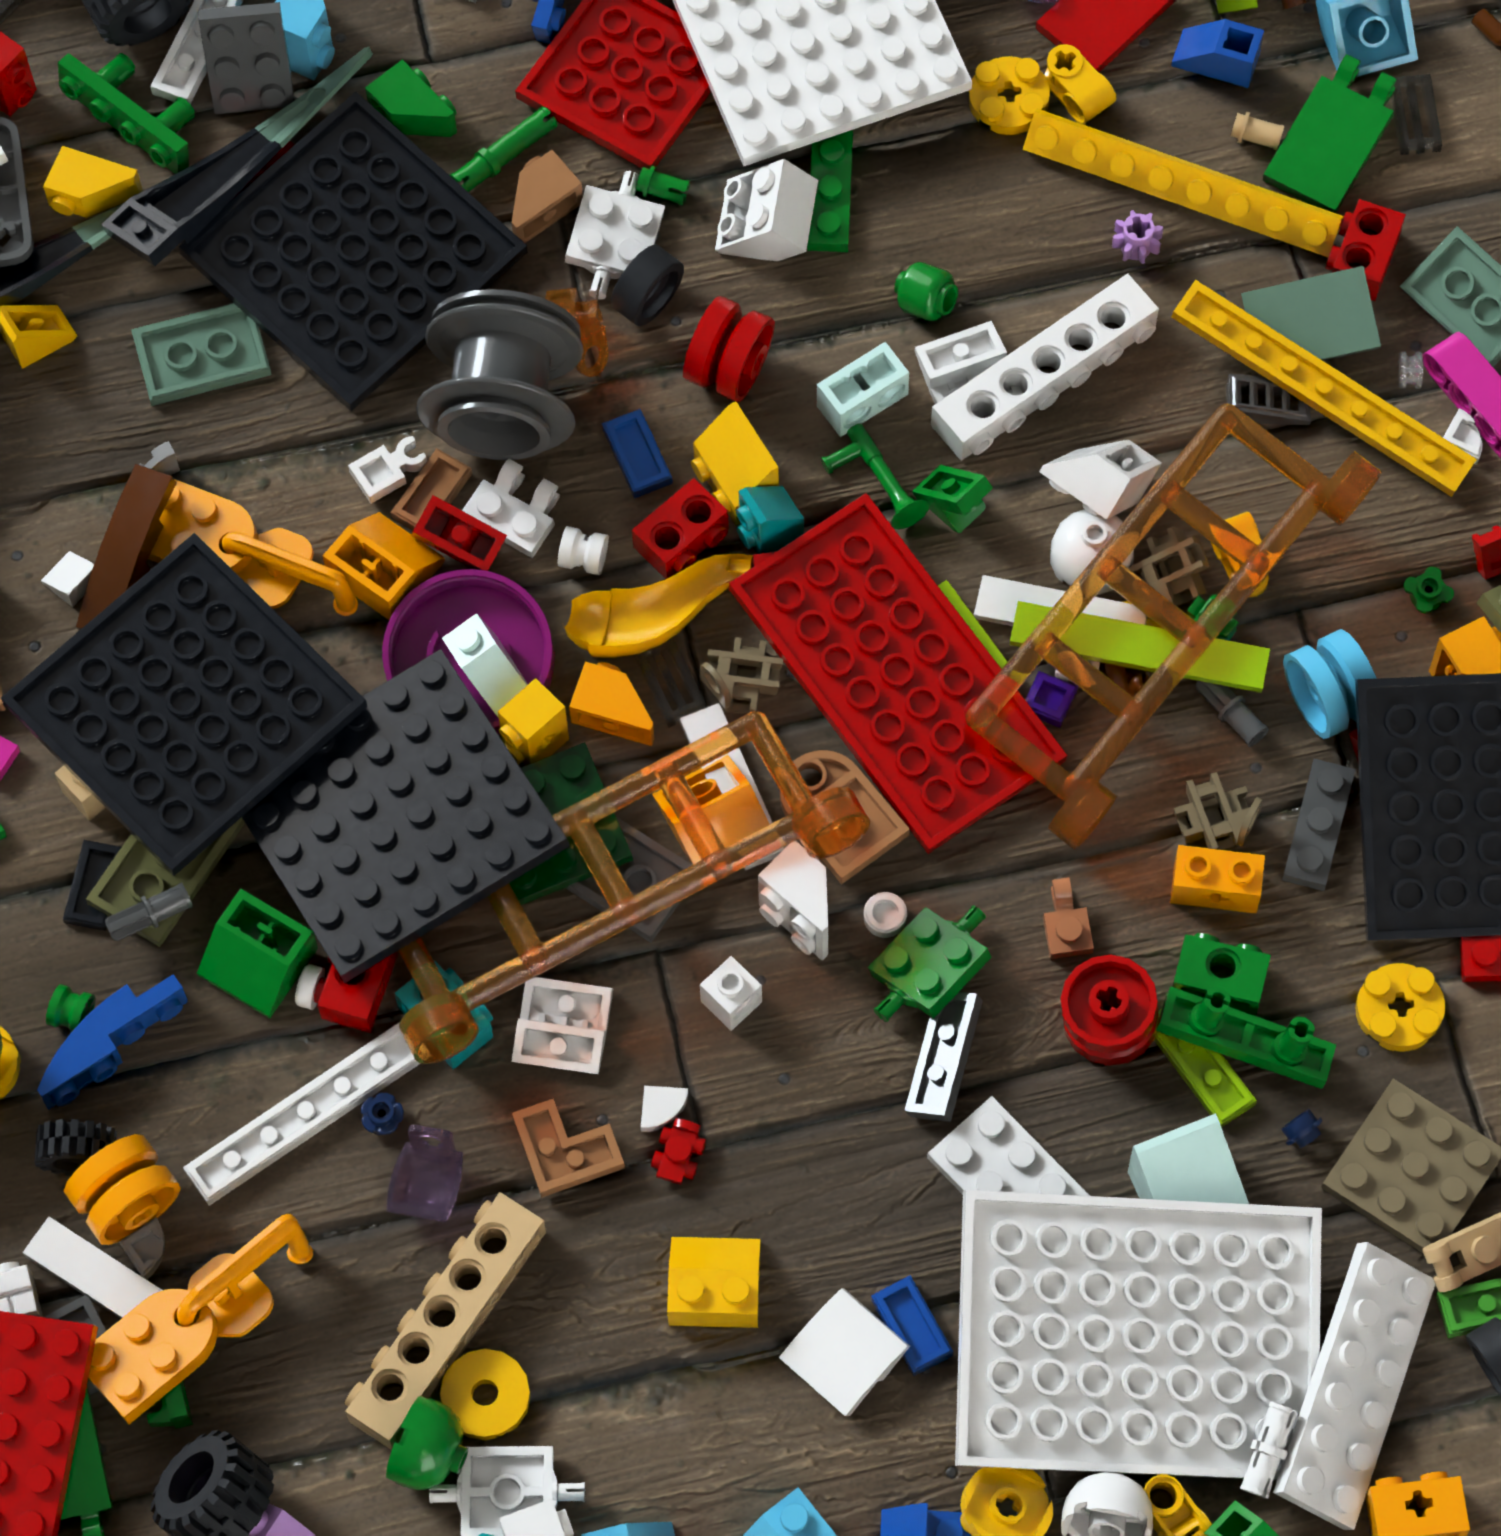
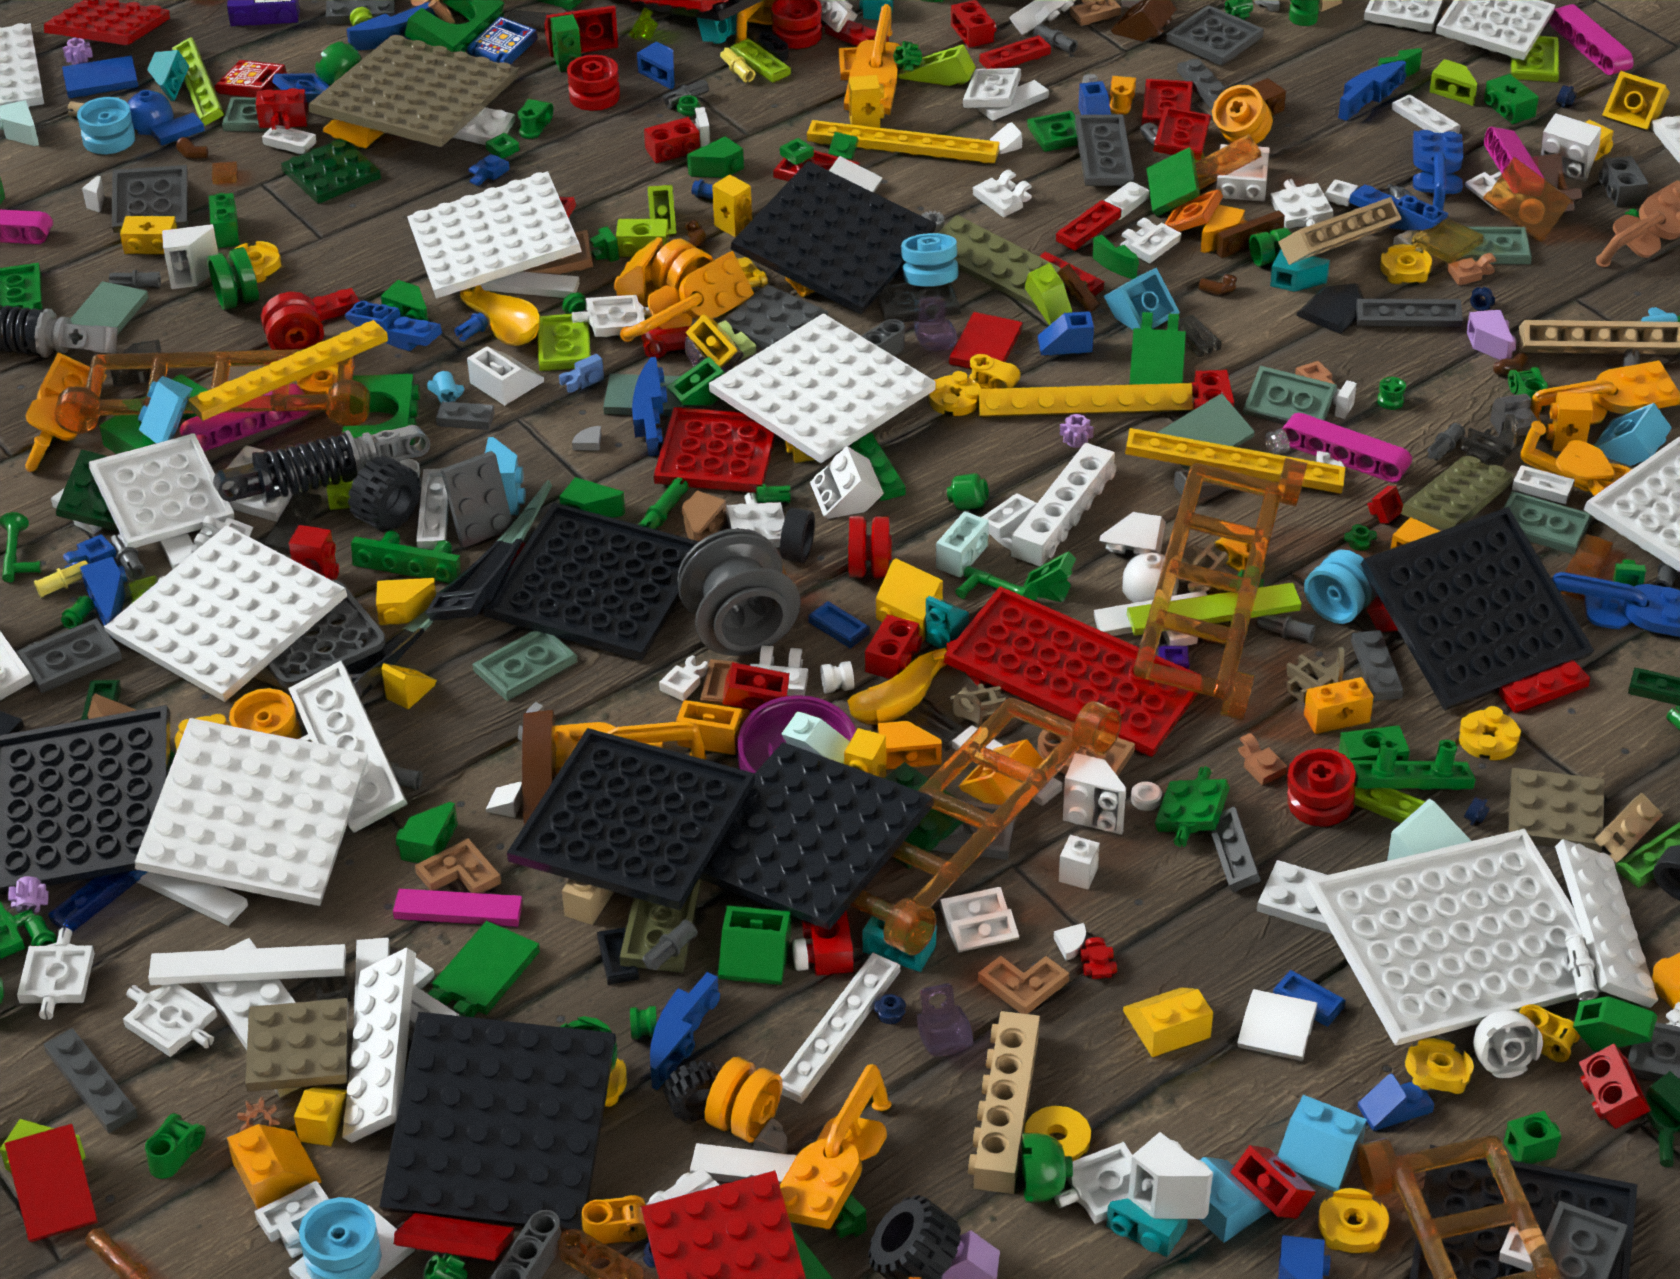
camera: 25 degrees left, 25 degrees down
tan pin [1231,111,1285,150] -> none

